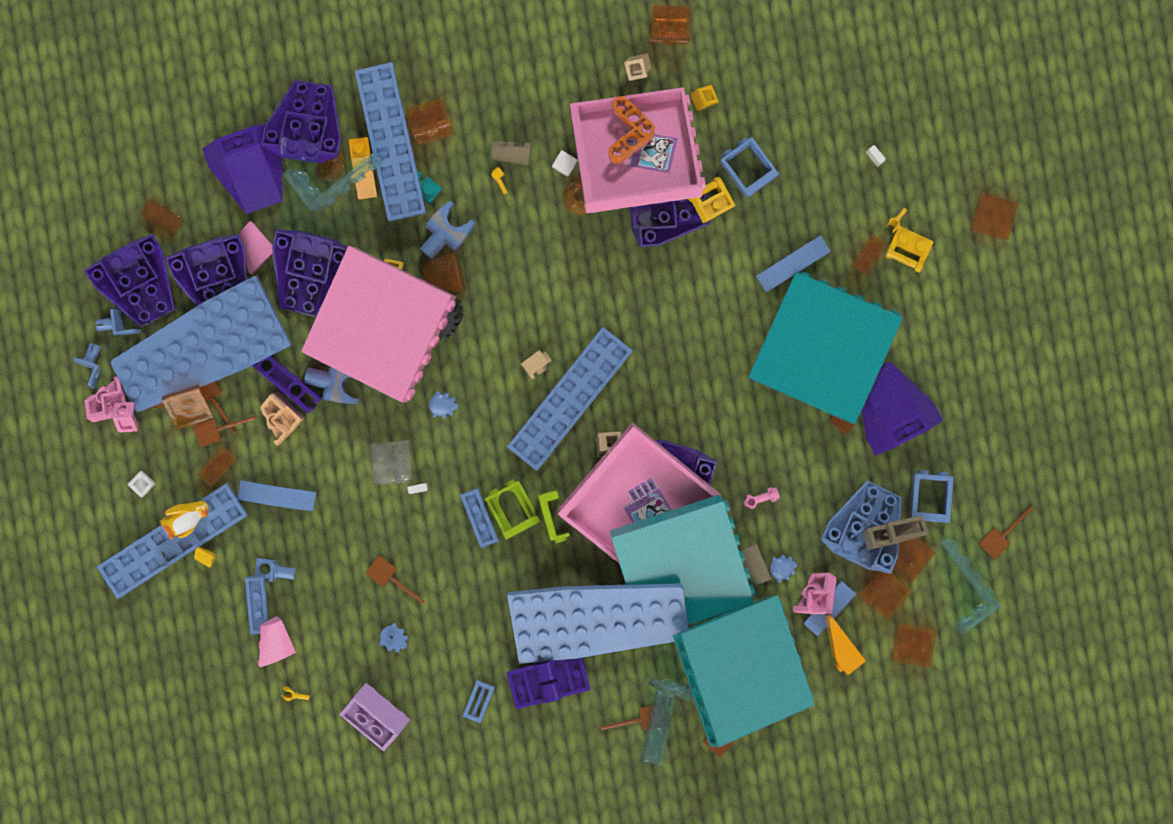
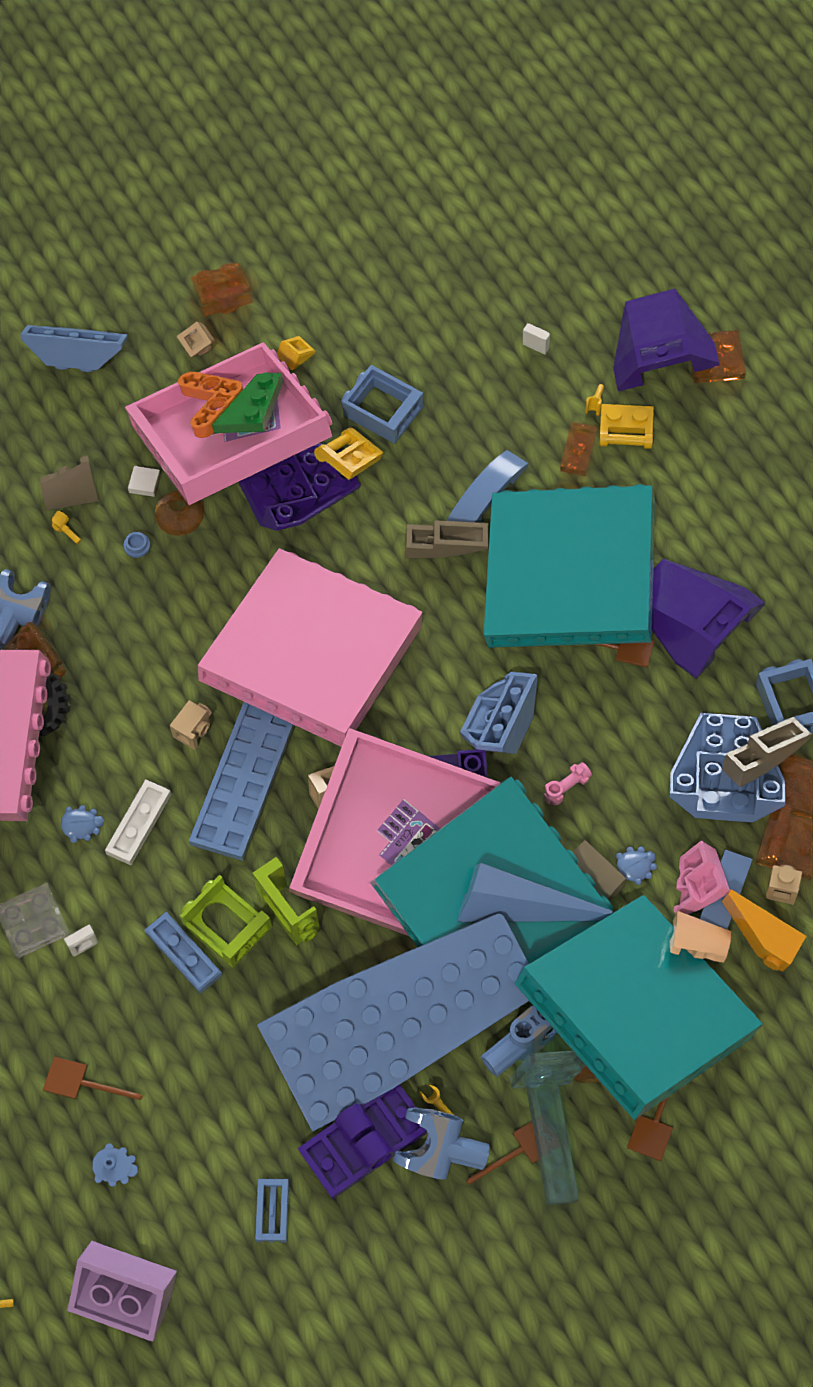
camera: 15 degrees left, 25 degrees down
none -> medium blue wedge [20,325,128,372]
none -> white plate [105,780,172,865]
none -> medium blue plate [123,532,151,558]
none -> bright pink panel [198,548,422,747]
none -> green wing [212,372,284,433]
none -> medium blue connector [393,1108,490,1180]
none -> dark tan slope [405,520,488,558]
none -> yellow hand [419,1083,454,1115]
none -> medium blue wedge [457,863,612,922]
none -> medium blue wedge [460,672,538,754]
none -> medium blue connector [481,1006,557,1077]
none -> dark purple wedge [613,289,720,392]
none -> light nougat slope [669,911,731,963]
none -> tan brick [765,865,802,905]

